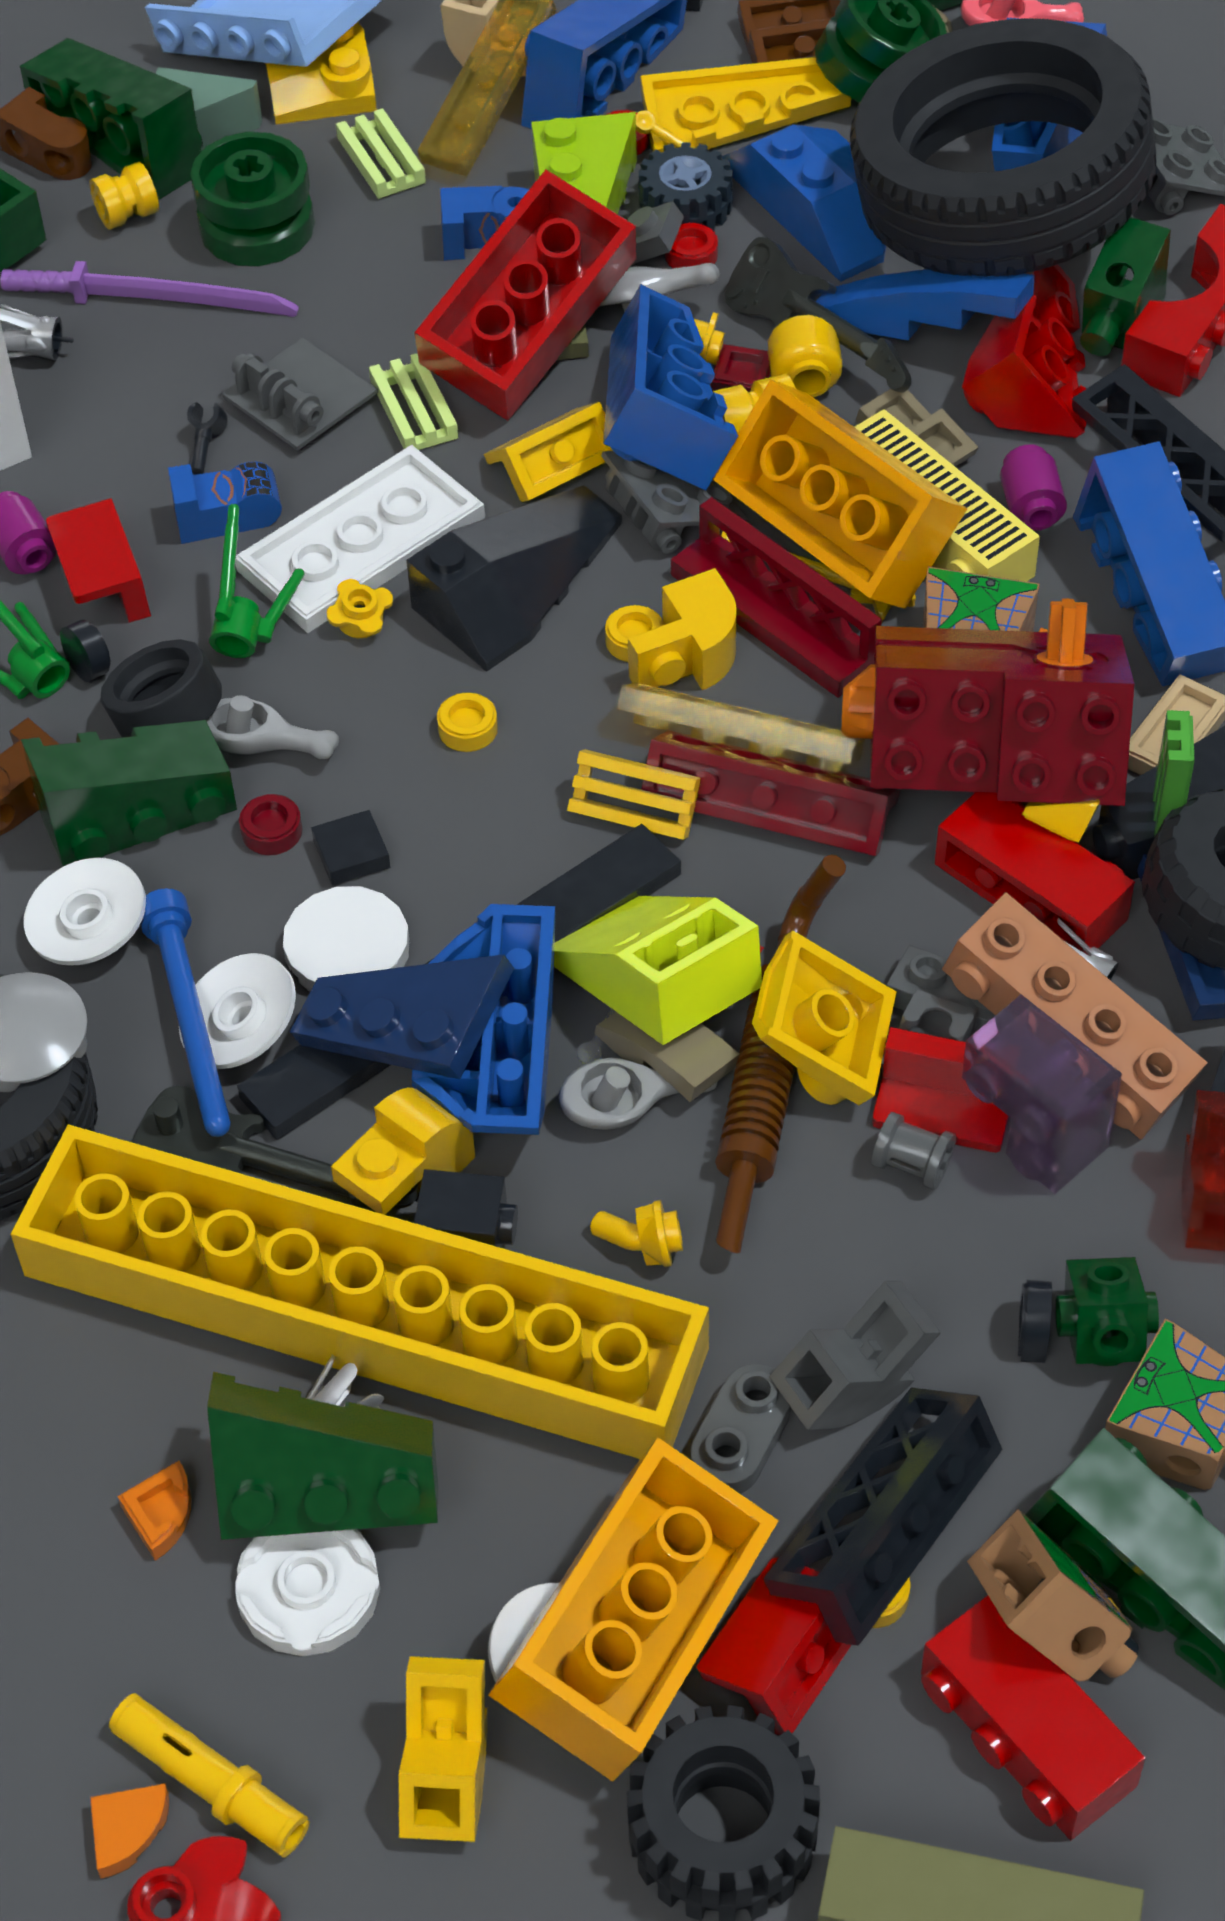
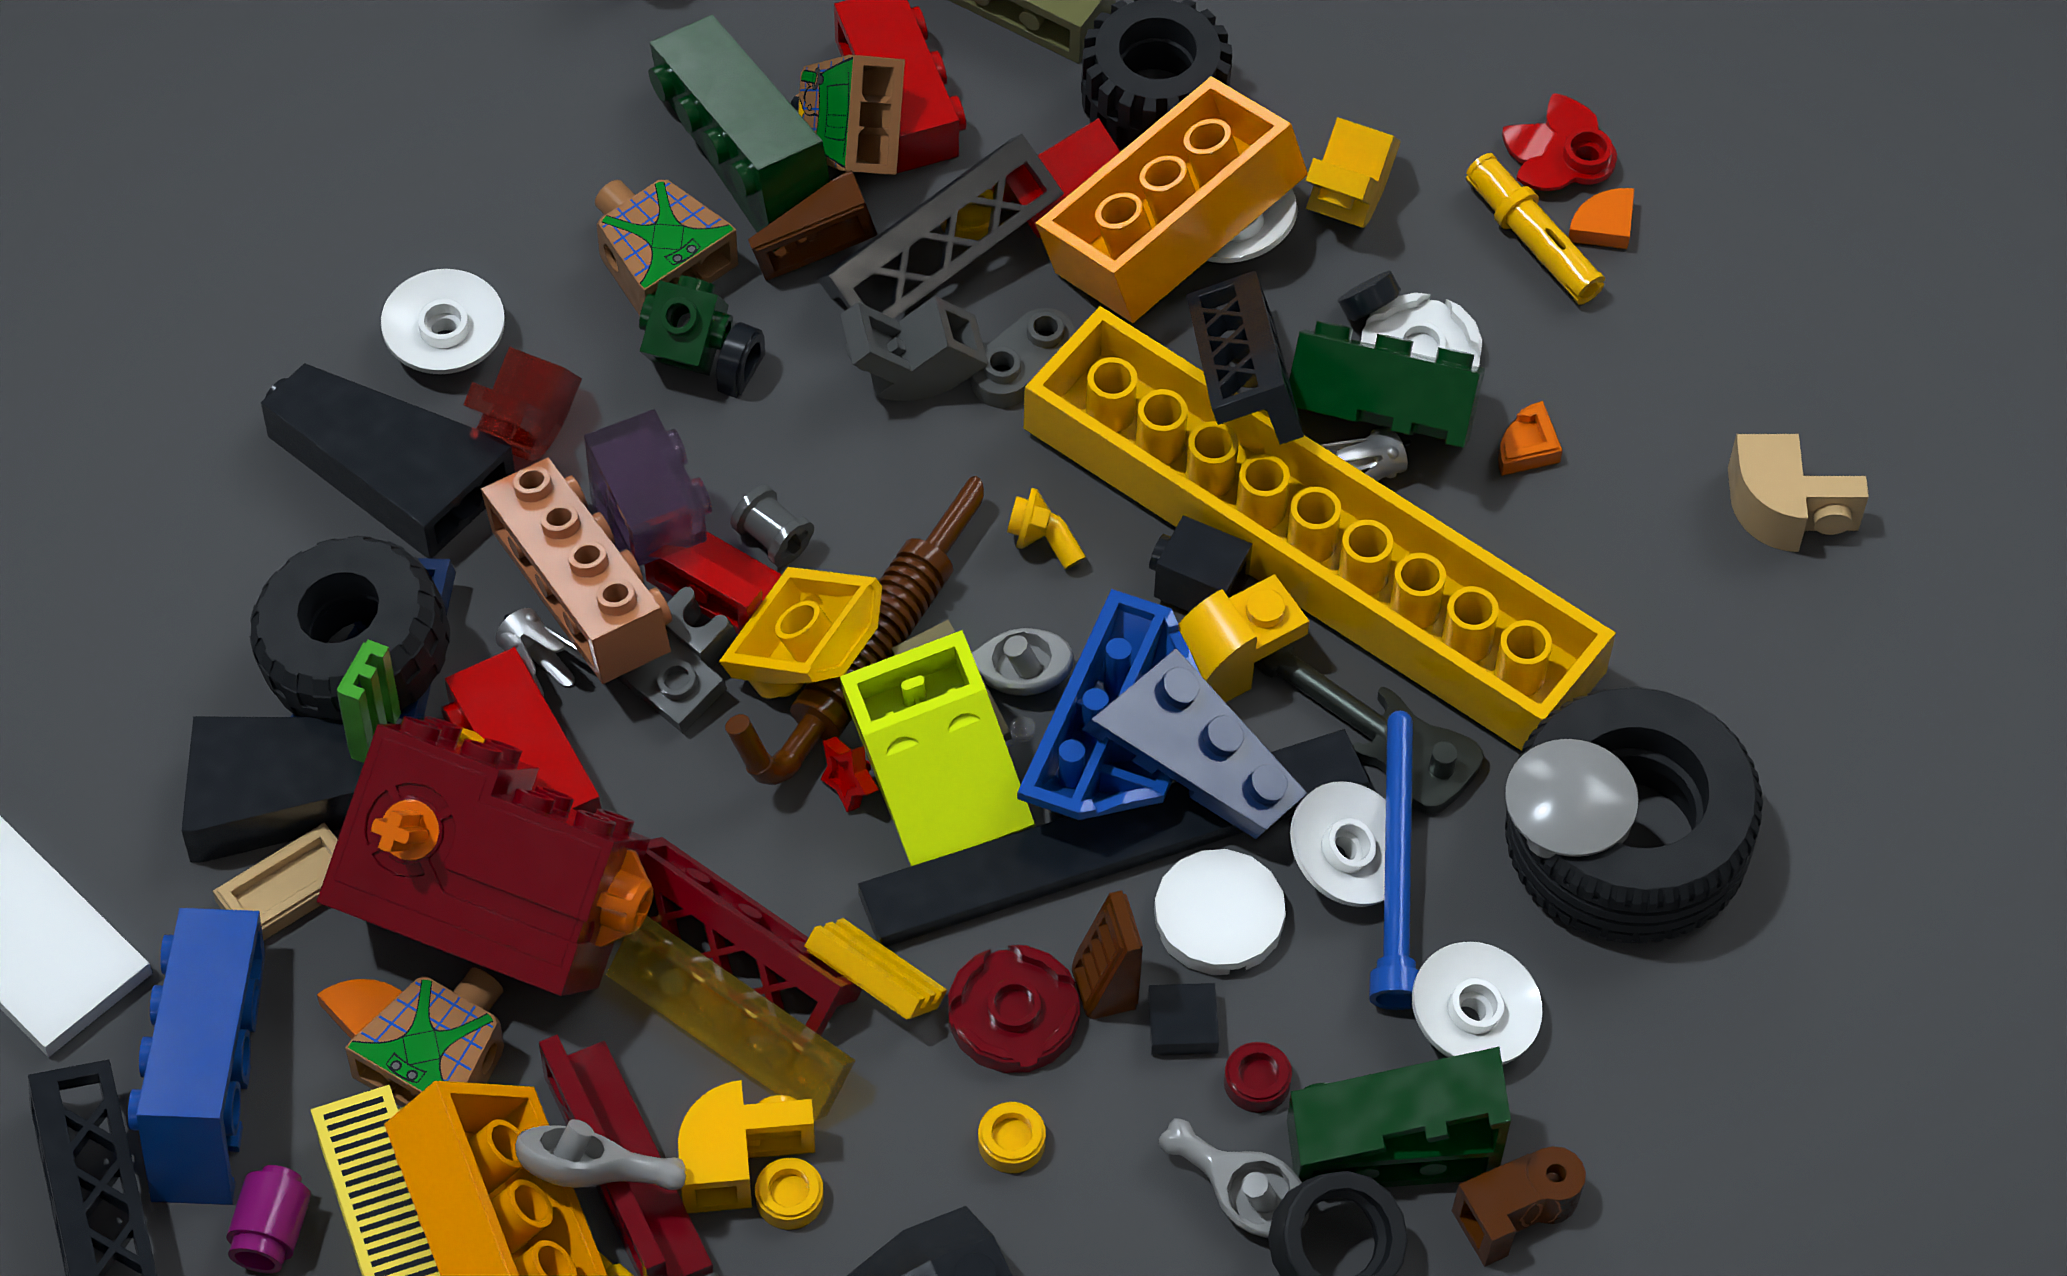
camera: 165 degrees left, 5 degrees up
none -> light grey piece [515,1119,686,1190]
none -> reddish brown slope [748,170,878,280]
none -> dark red tile [948,945,1080,1073]
none -> reddish brown slope [1072,890,1143,1019]
none -> black fence [1186,270,1304,445]
none -> black tile [1337,271,1401,321]

